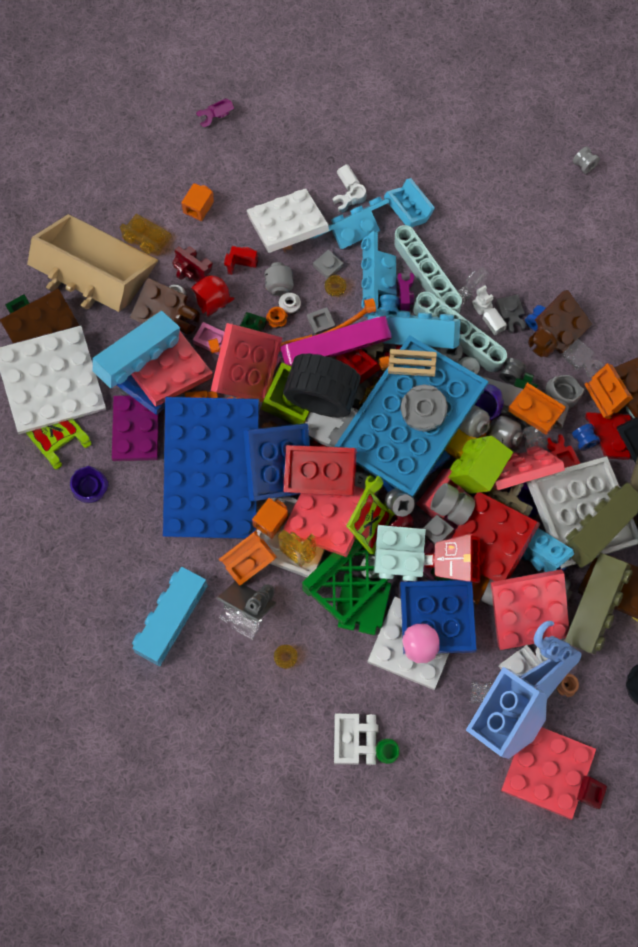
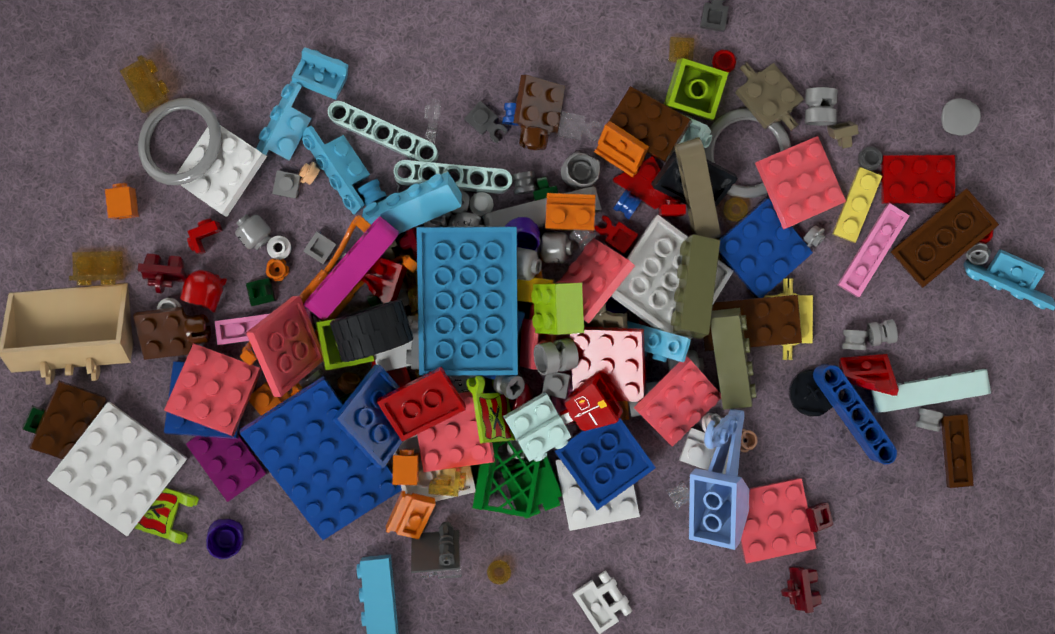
camera: 40 degrees left, 20 degrees up
medium azure brick [92,310,180,388] -> none
magenta plate [196,98,234,127] -> none
clear yellow plate [325,275,346,296] -> none
white bar [333,164,367,213] -> none
green plate [376,739,399,764] -> none
tan tile [388,349,437,377] -> none
magenta plate [397,273,414,311] -> none
light grey tile [401,385,448,432] -> none
bright pink hair [402,624,440,663] -> none
white bar [472,286,507,335] -> none
none -> clear yellow bracket [120,55,169,114]
none -> light grey wedge [138,98,221,185]
none -> light nougat plate [298,162,320,185]
none -> red plate [659,200,686,217]
none -> dark red hips [781,566,822,613]

